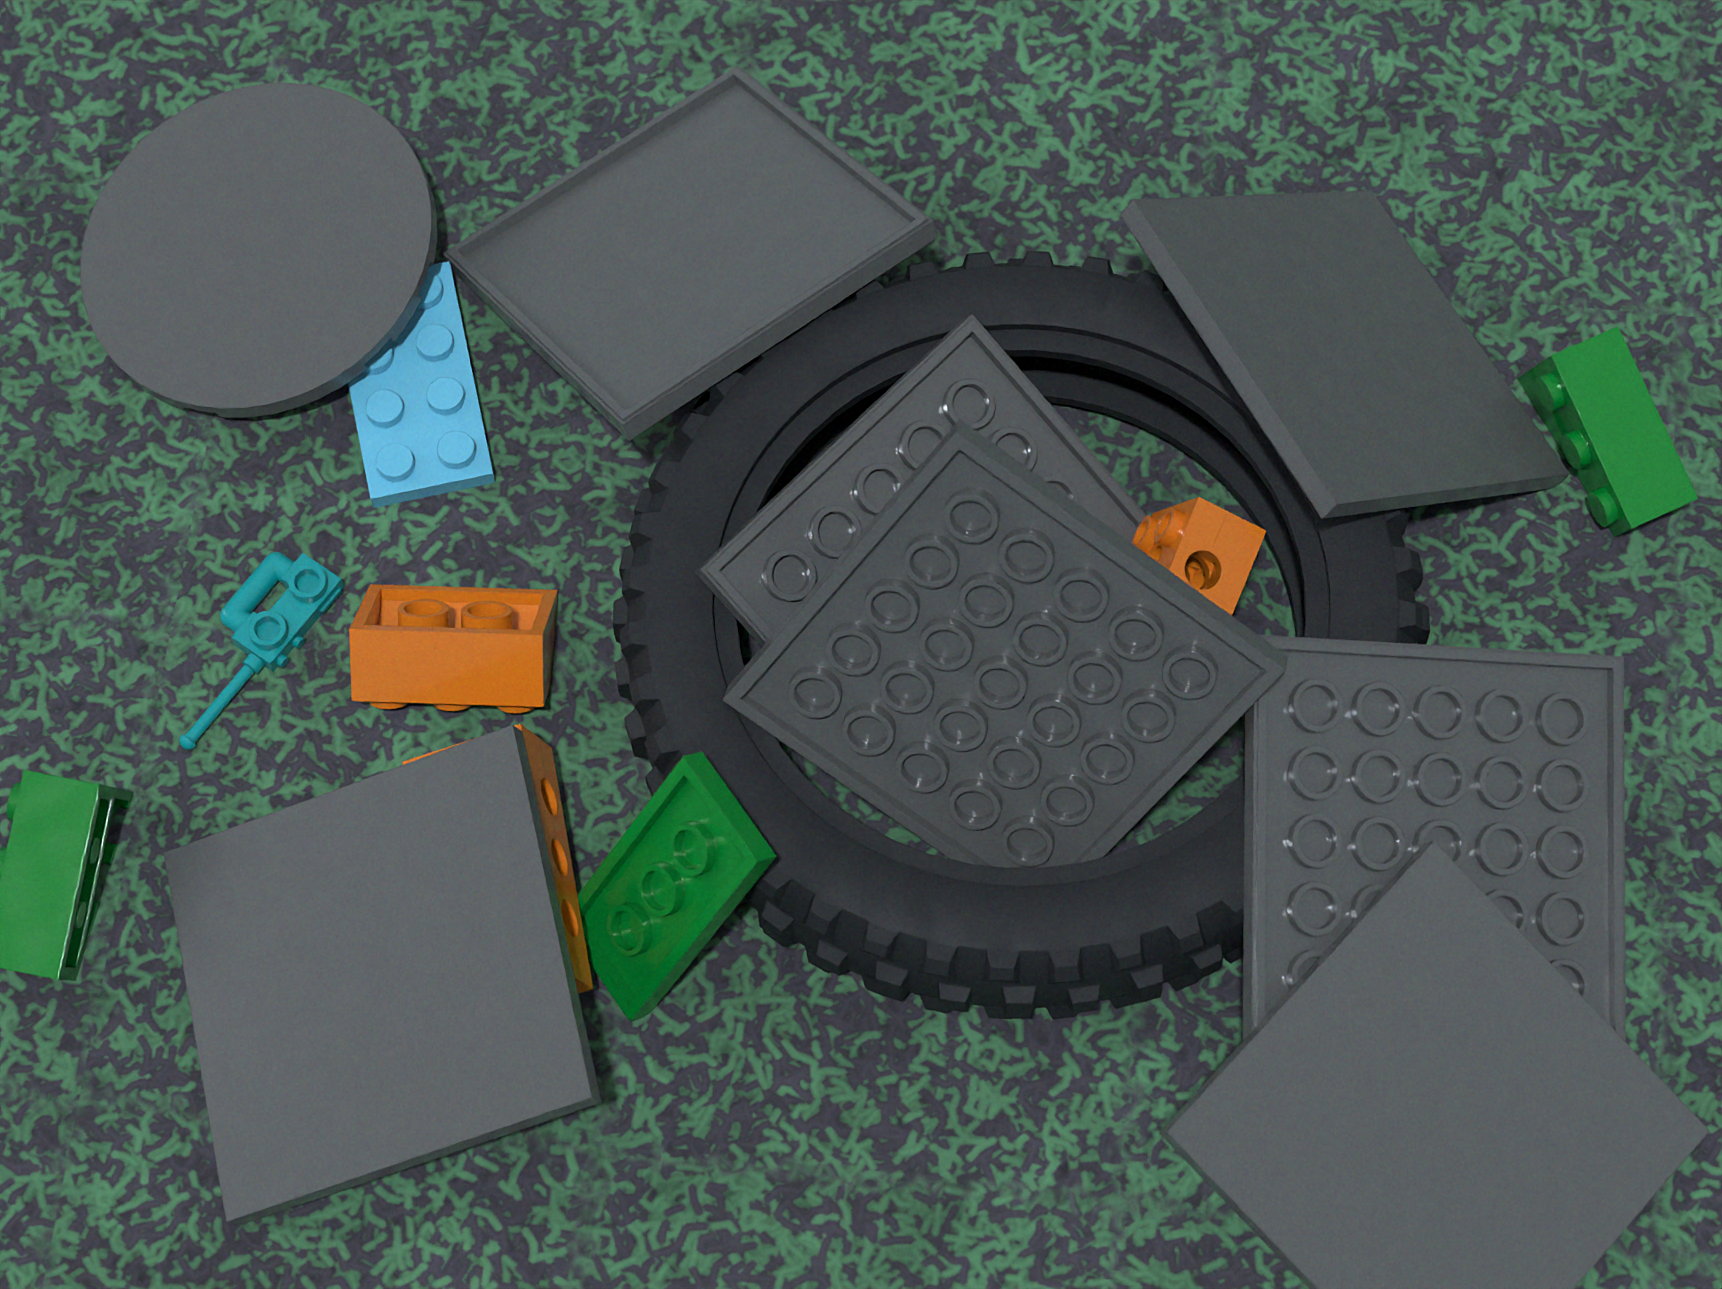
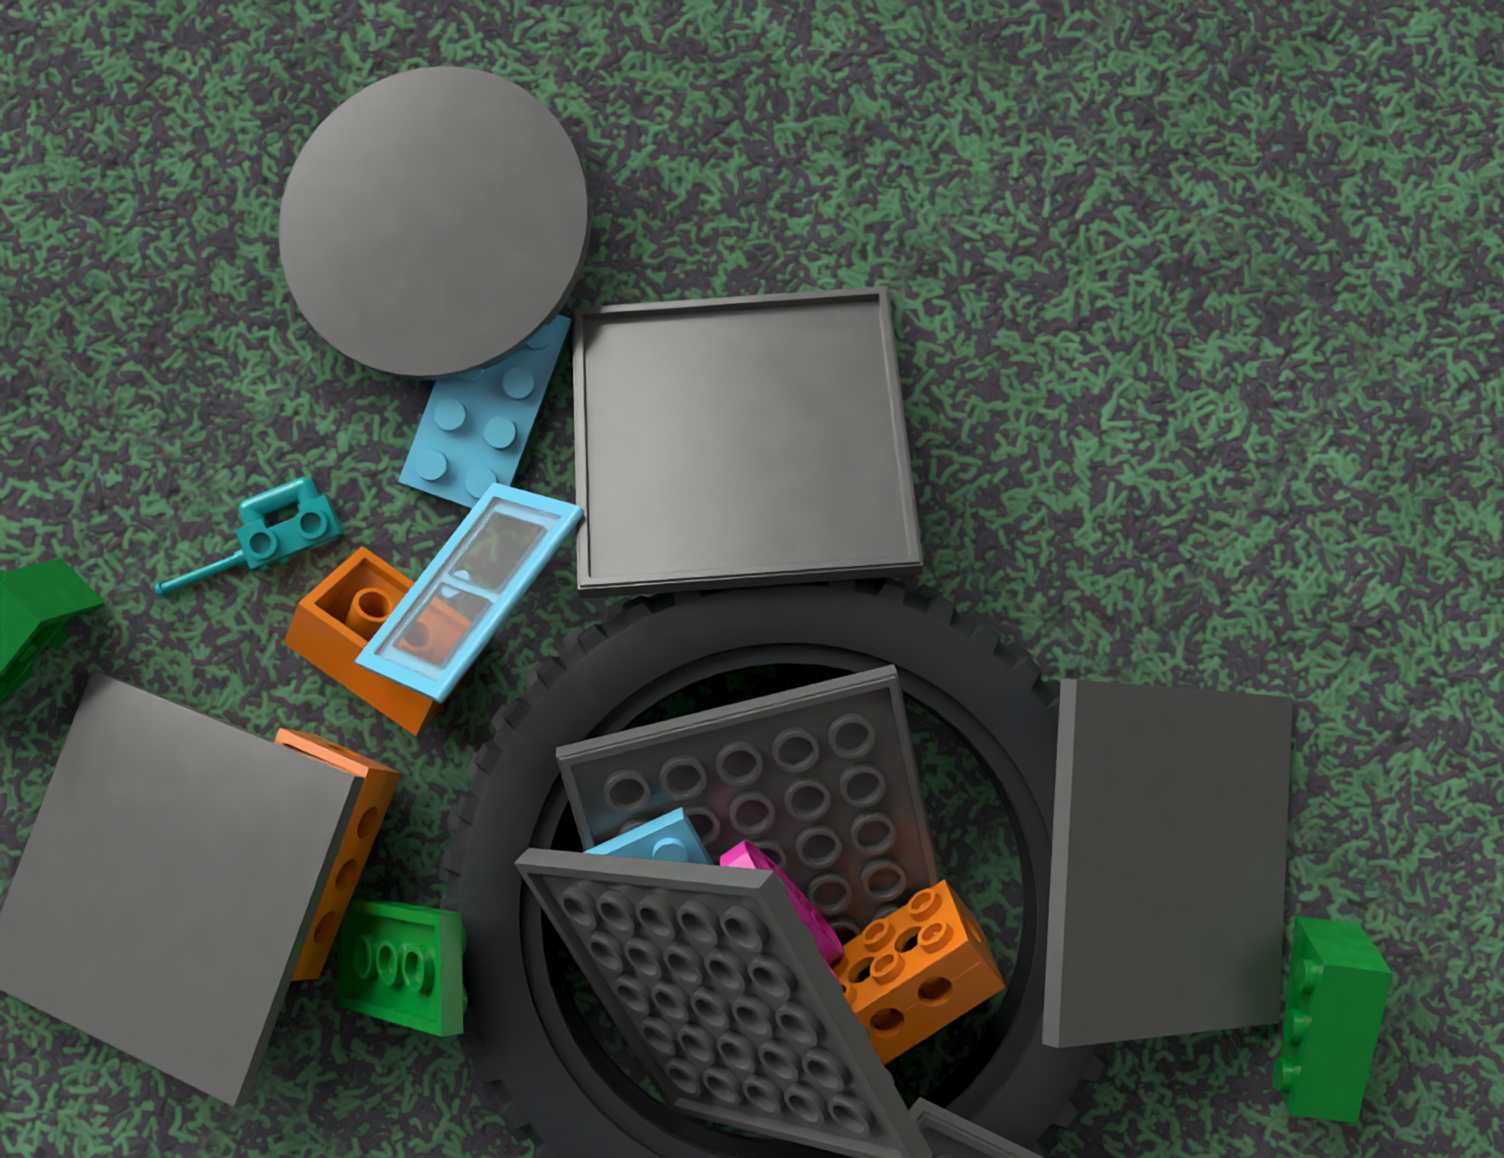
camera: 30 degrees right, 20 degrees up
none -> clear door [354,482,585,704]

